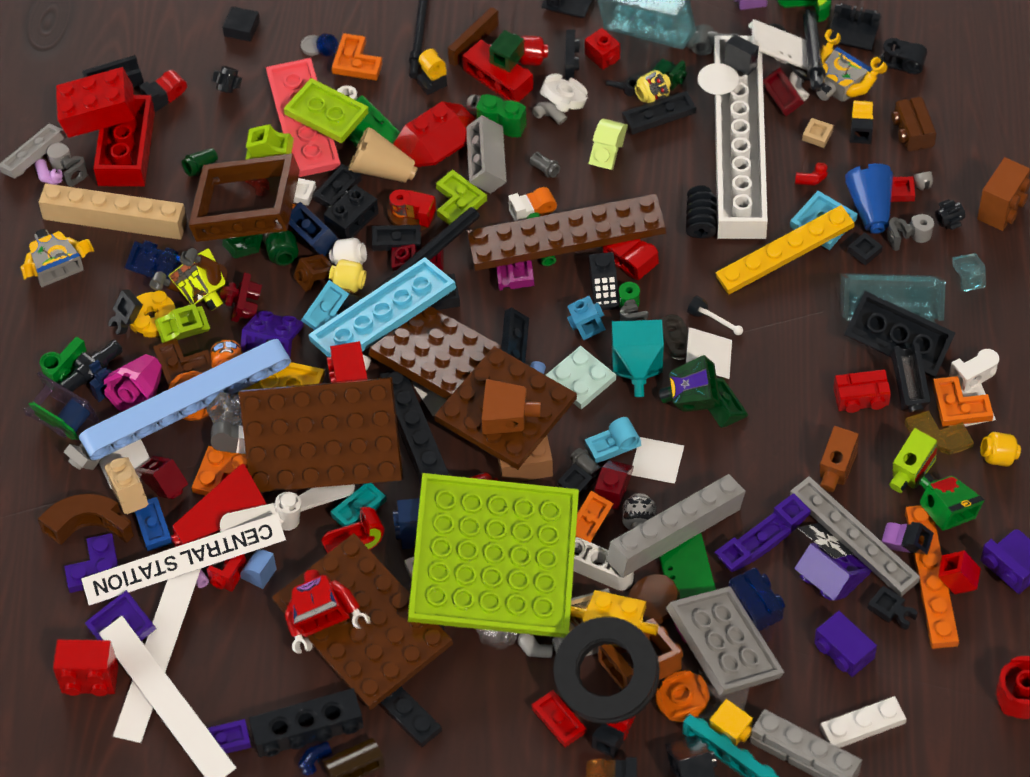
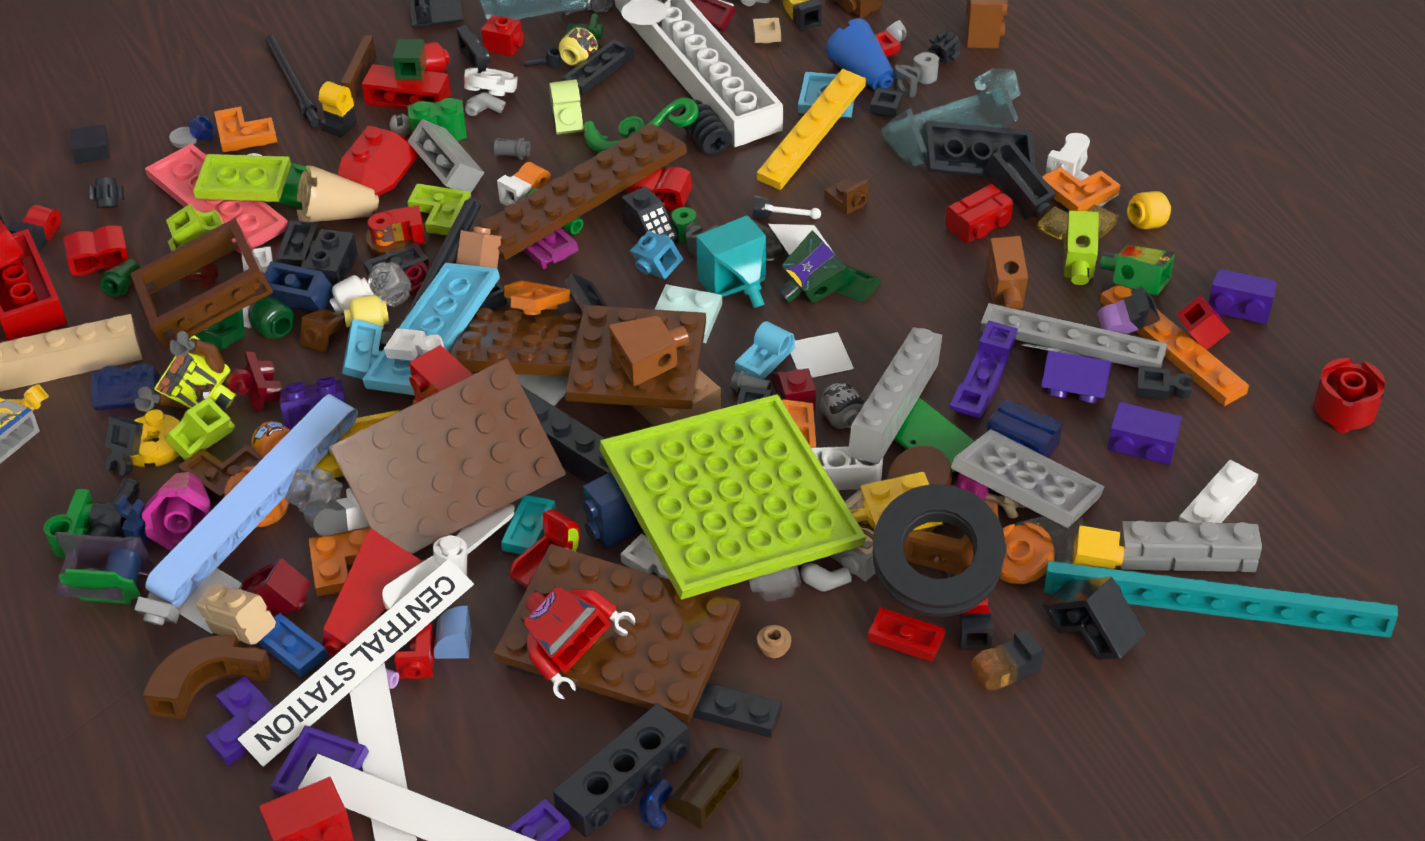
camera: 30 degrees left, 10 degrees down
red arm [795,163,828,186] -> none
none -> red brick [63,226,129,276]
none -> clear head [367,262,411,307]
none -> white plate [384,329,444,360]
none -> nougat brick [456,226,501,268]
none -> orange plate [504,280,570,315]
none -> green plant [583,98,699,153]
none -> medium nougat plate [757,625,791,658]
none -> reddish brown bracket [824,178,869,215]

